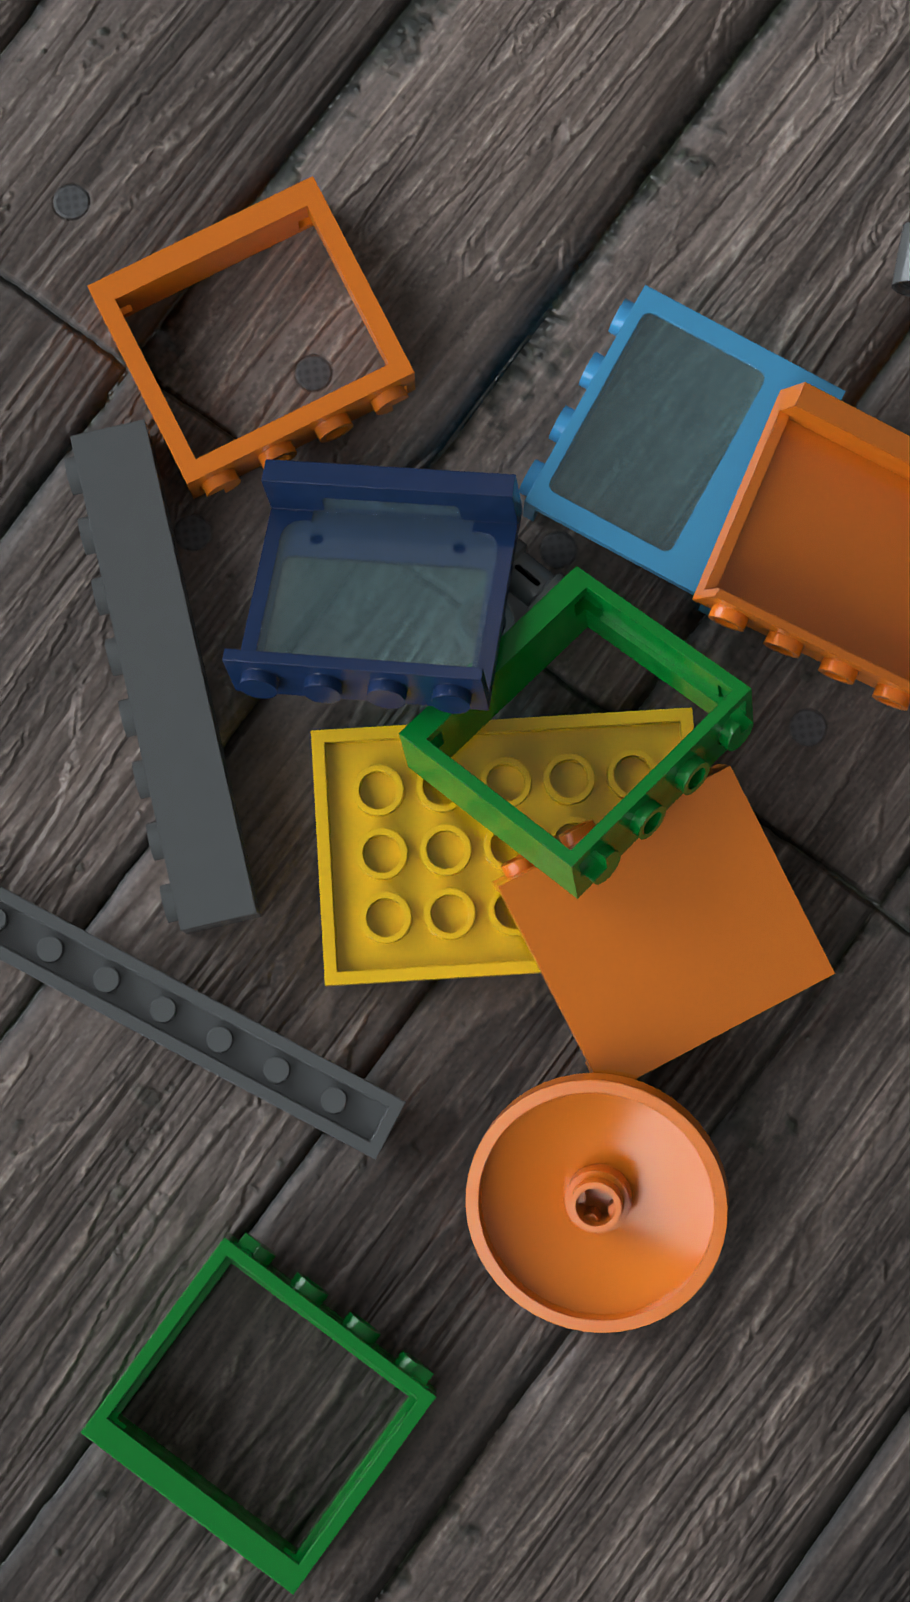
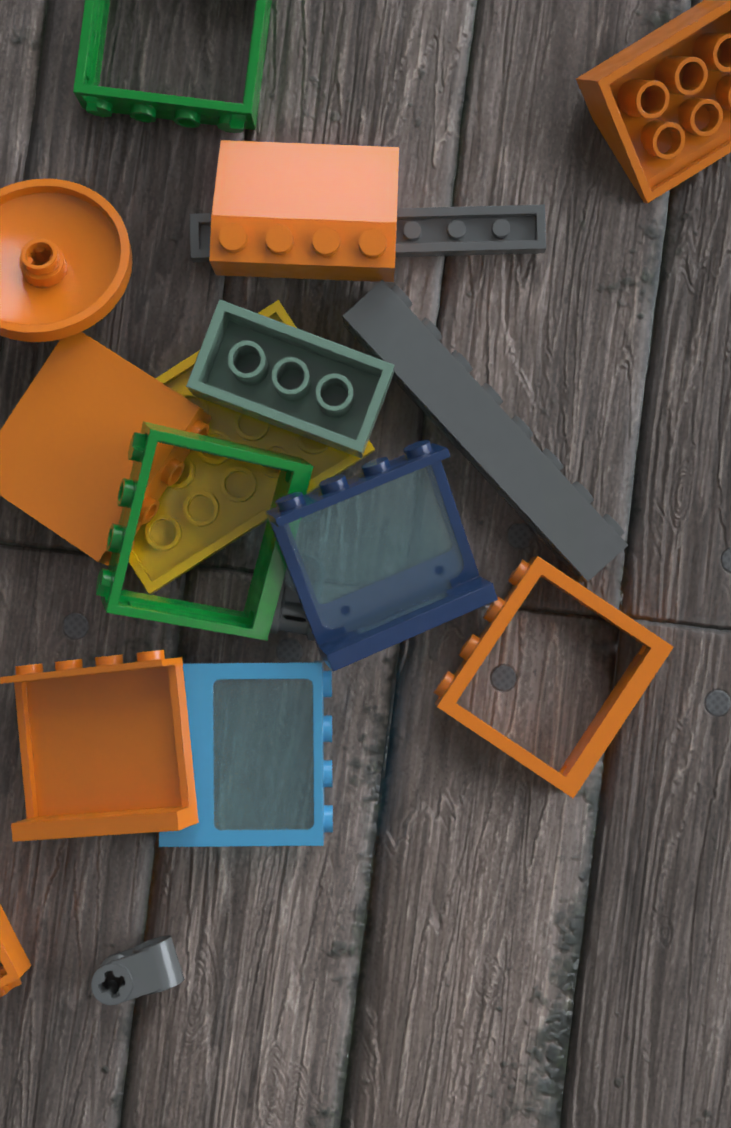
camera: 150 degrees right, 5 degrees up
none -> sand green brick [186,299,395,459]
none -> orange slope [209,140,399,282]

